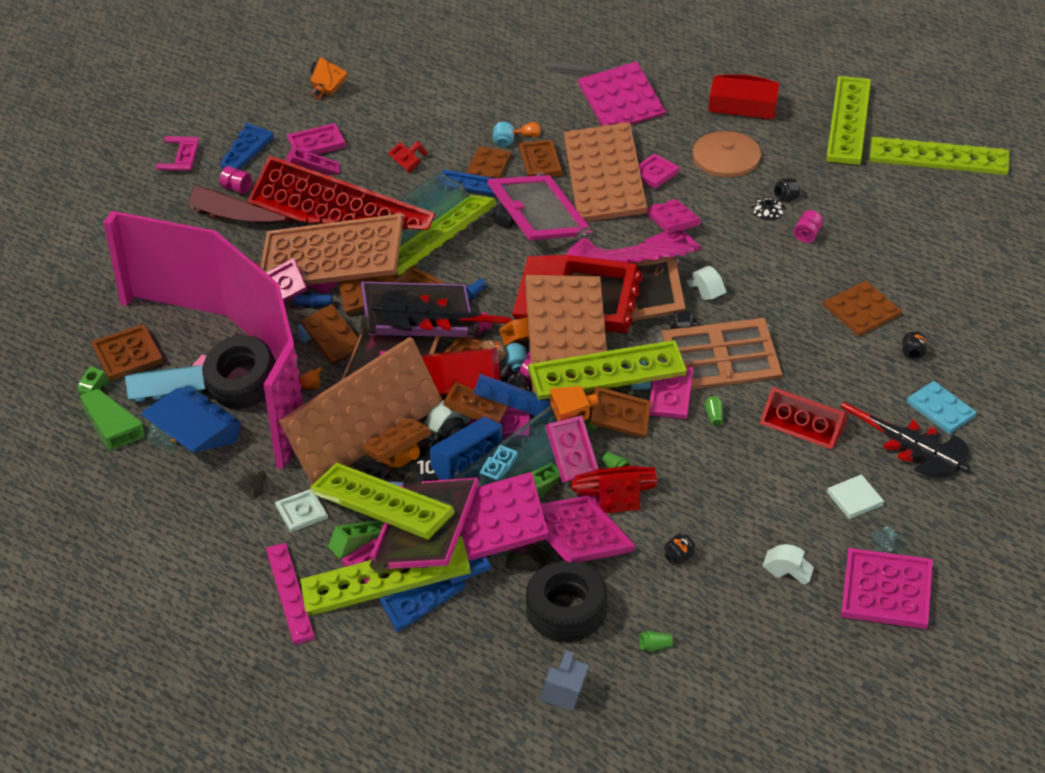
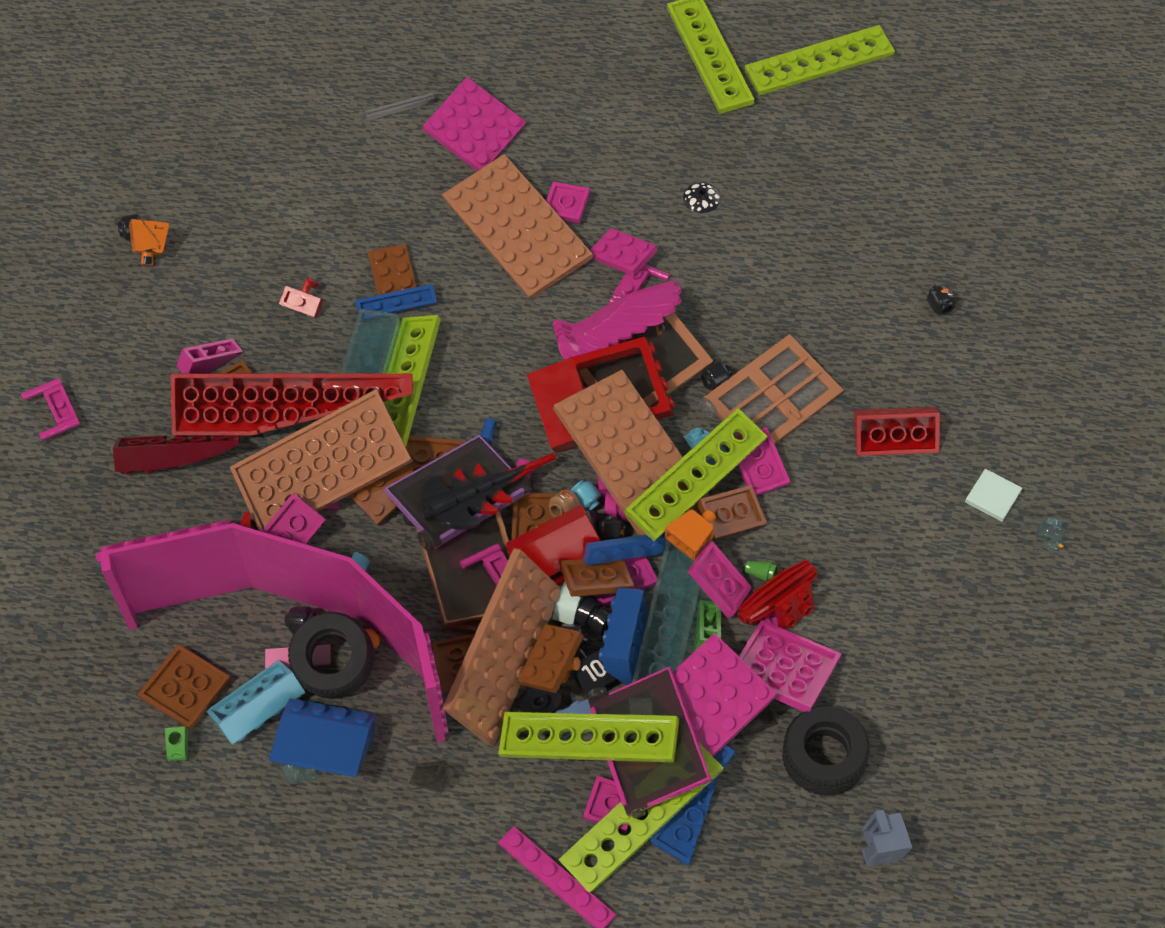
camera: 30 degrees left, 15 degrees up
bright green slope [80,389,145,451] -> none
dark pink wheel [219,166,252,194] -> none
blue wing [220,123,274,171] -> none
light aqua tile [275,489,328,532] -> none
dark pink plate [287,123,346,155] -> none
blue pin [295,293,333,307] -> none
dark orange plate [301,304,358,365] -> none
bright green slope [328,520,384,559] -> none
medium azure slope [479,445,519,481] -> none
door [487,172,595,242] -> none
medium azure head [492,122,515,147] -> none
black head [492,203,517,228] -> none
orange torso [499,317,529,346] -> none
orange piece [515,122,541,138] -> none
dark orange plate [519,139,562,177] -> none
bright green cone [640,631,673,652] -> none
black head [664,534,695,565] -> none
light aqua brick [686,266,726,300] -> none
nougat dish [693,131,761,177] -> none
bright green cone [704,396,724,425] -> none
red piece [708,74,780,119] -> none
light aqua brick [763,544,814,584] -> none
black head [774,178,800,201] -> none
dark pink wheel [793,210,824,243] -> none
dark orange plate [823,281,902,336] -> none
black animal [840,402,971,477] -> none
dark pink plate [841,548,933,629] -> none
medium azure plate [906,381,977,434] -> none

